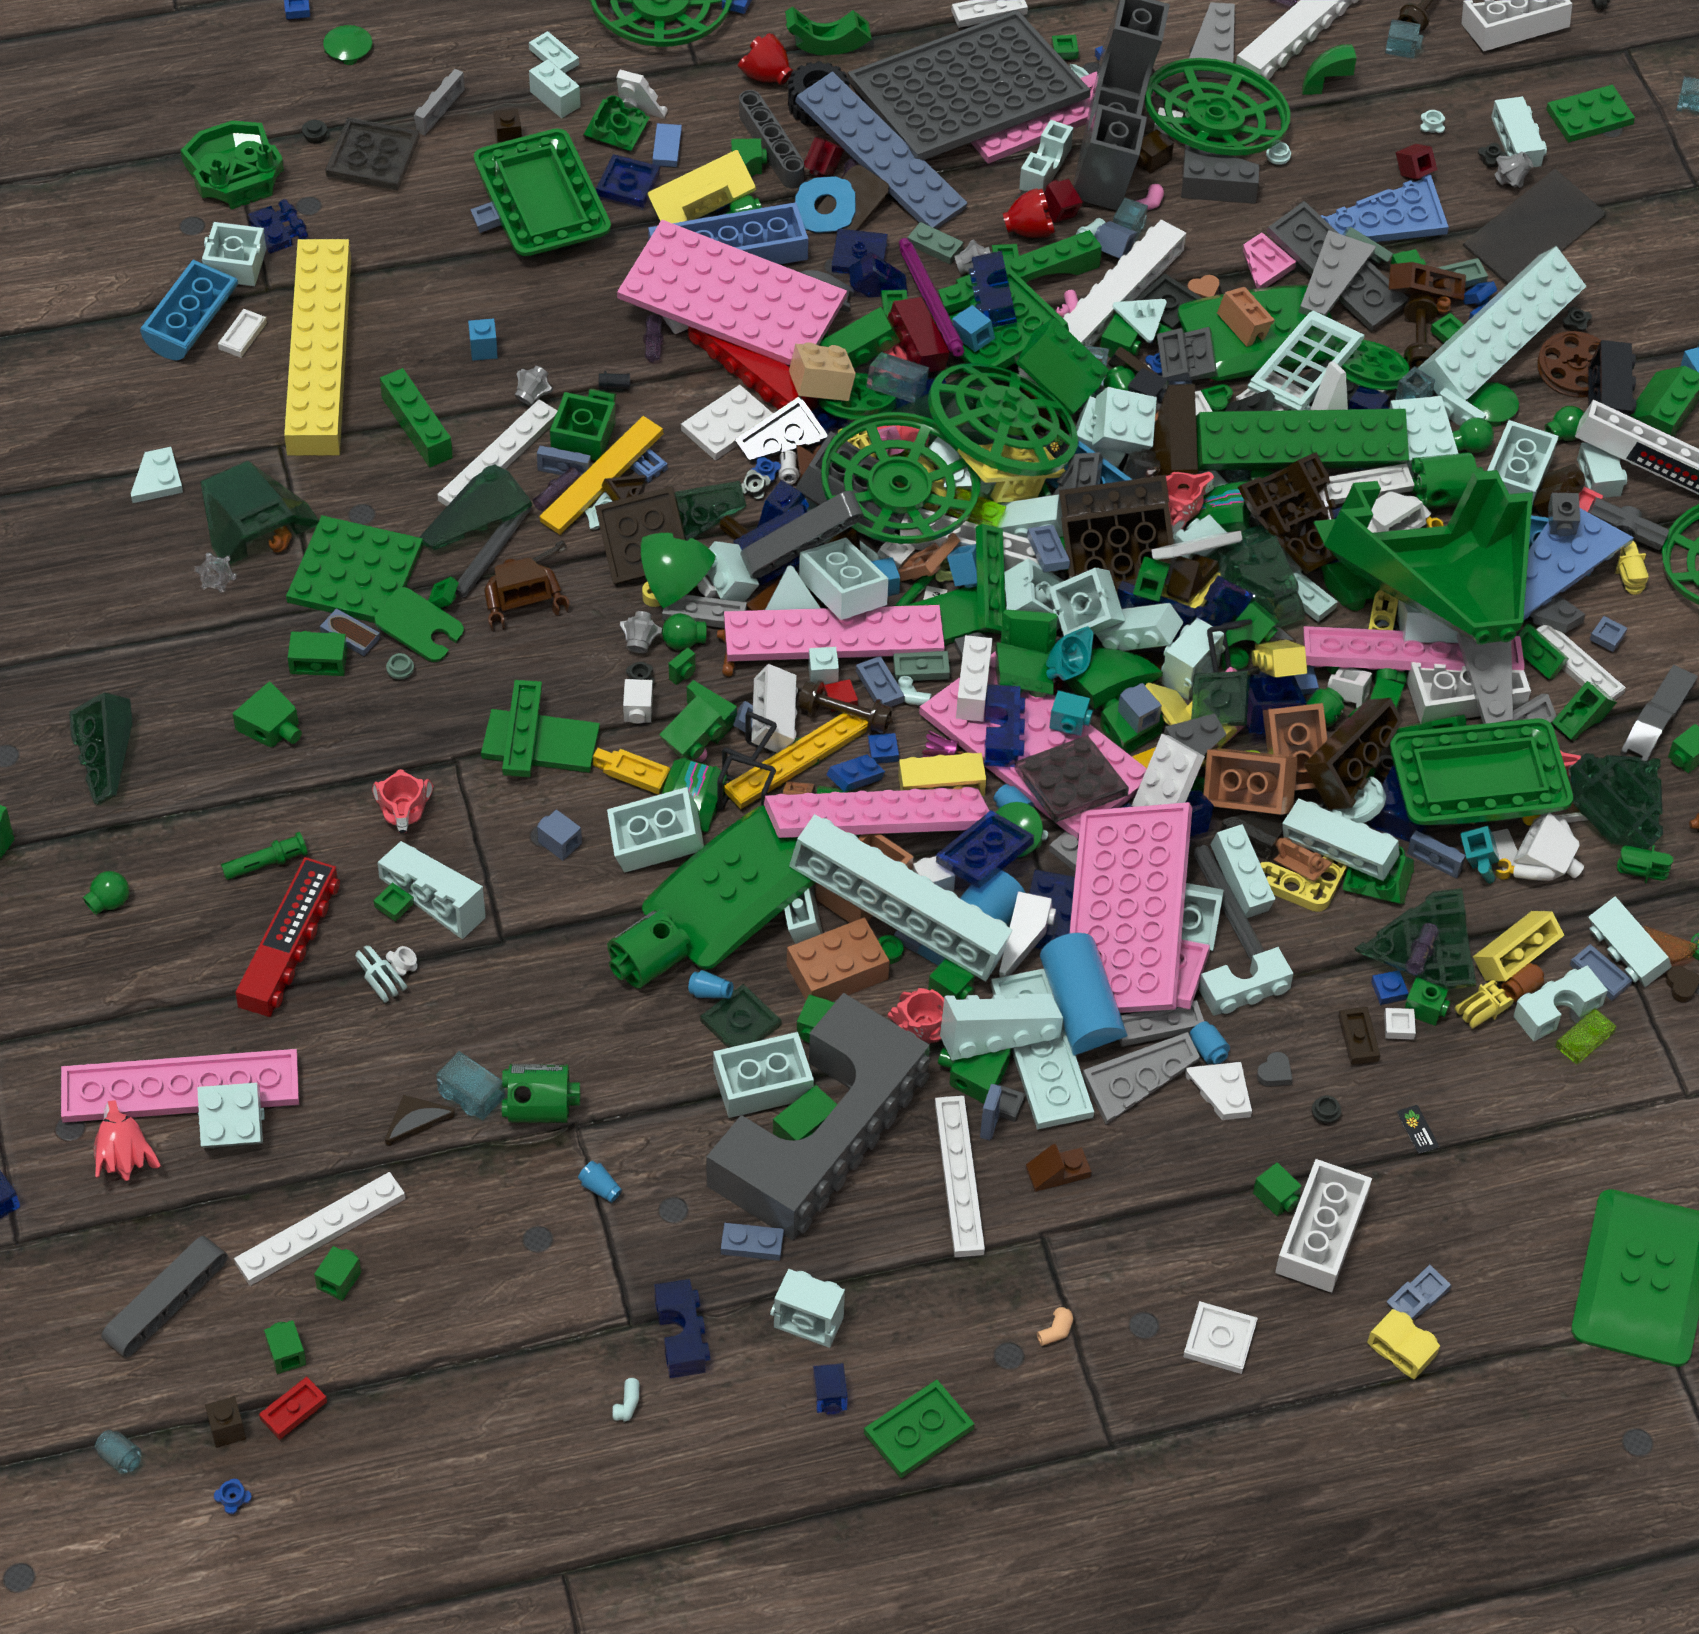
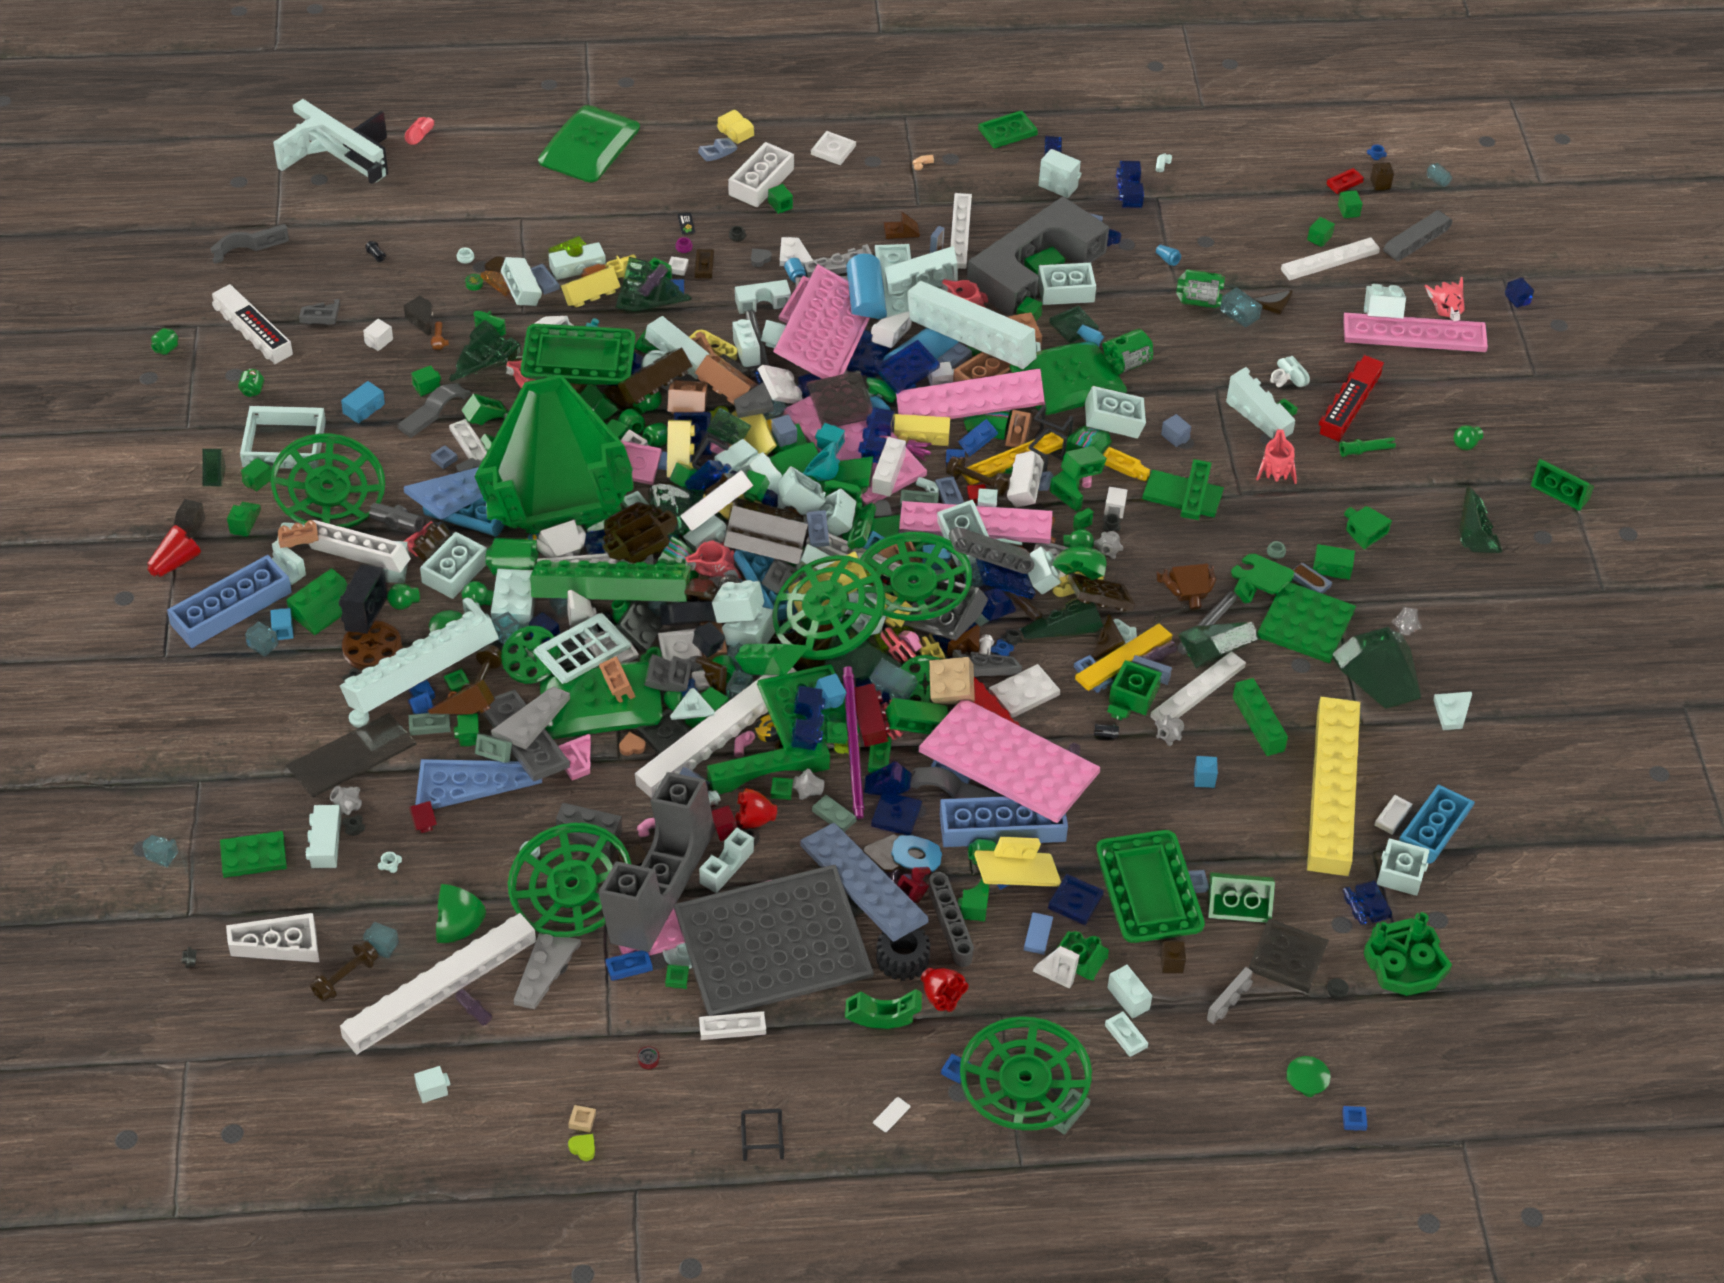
camera: 170 degrees left, 5 degrees down
dark grey brick [1548,493,1580,536] -> none
light yellow arm [1615,541,1649,595] -> none
none -> magenta plate [675,237,693,253]
none -> clear blue tile [1107,229,1121,246]
none -> green slope [1208,872,1275,923]

